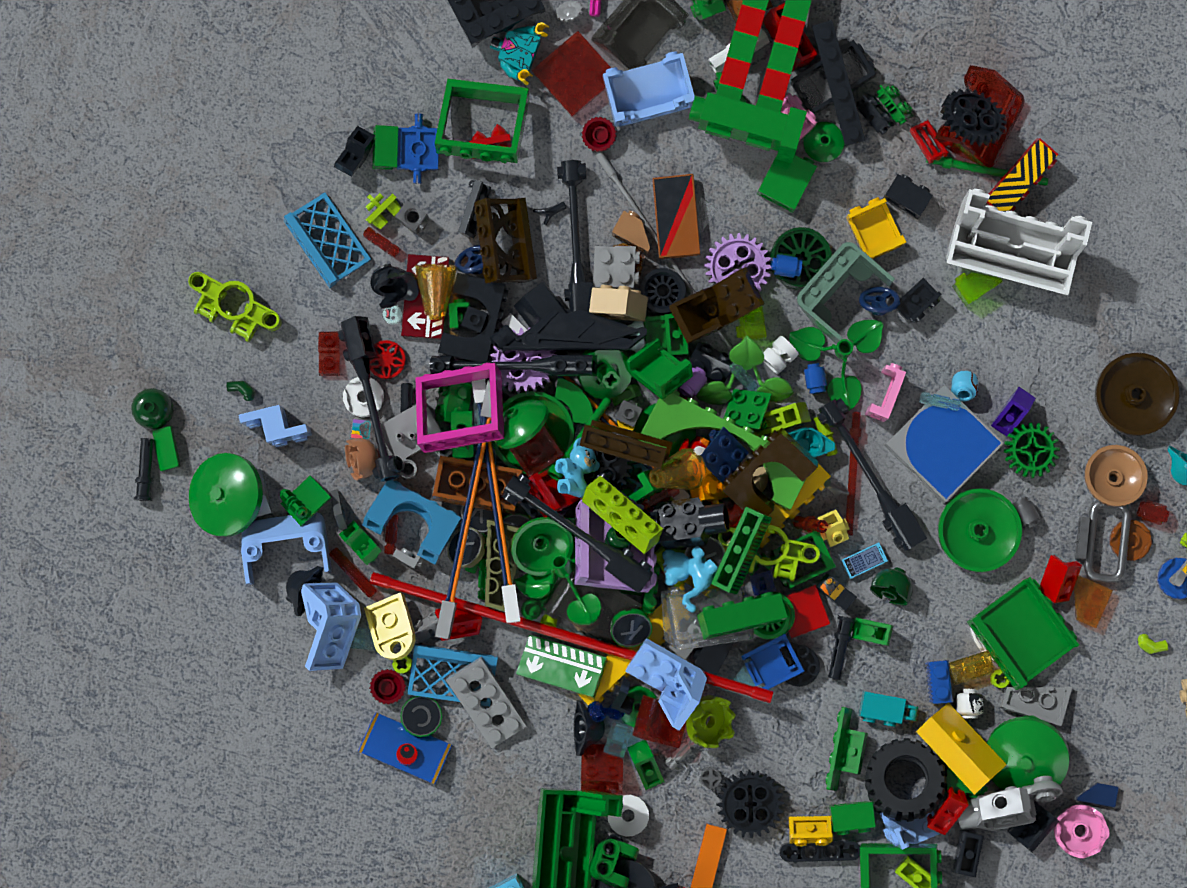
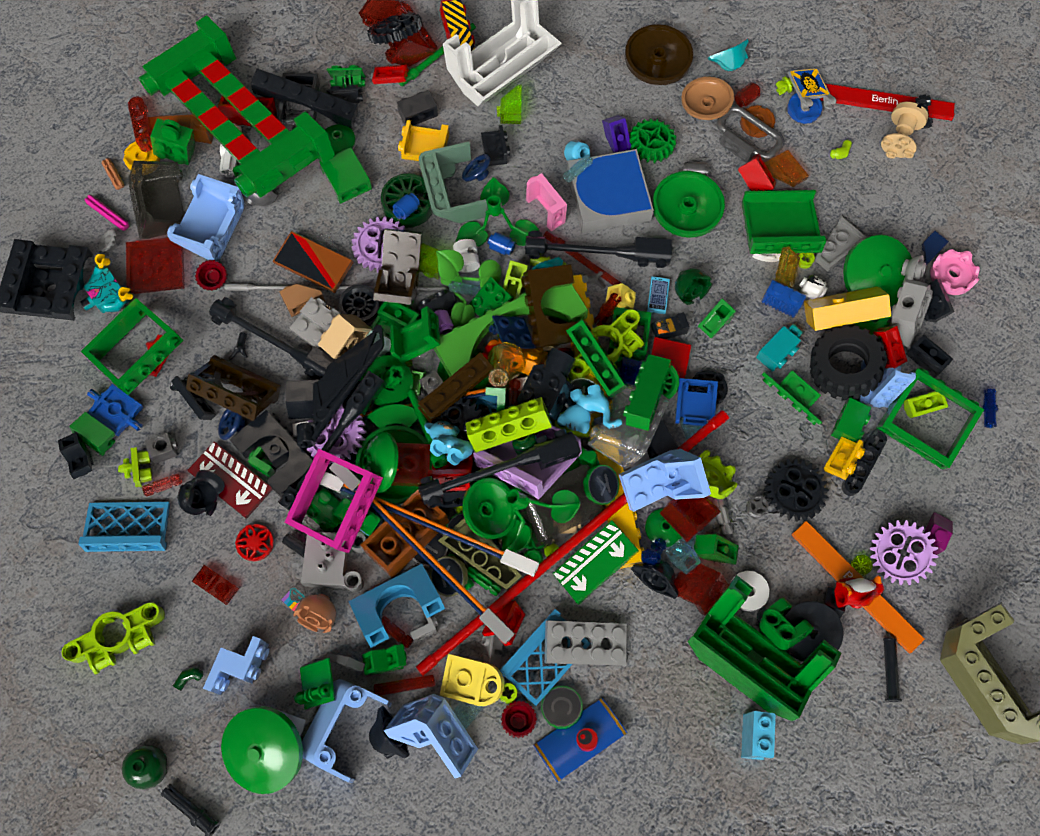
camera: 60 degrees left, 15 degrees down
green slope [152,426,181,471] -> none
black bar [338,316,404,482] -> none
white tile [343,377,384,417] -> none
clear tile [382,305,403,325] -> none
clear yellow cone [415,264,457,320] -> none
black bracket [611,677,634,715] -> none
black pin [828,615,856,680] -> none

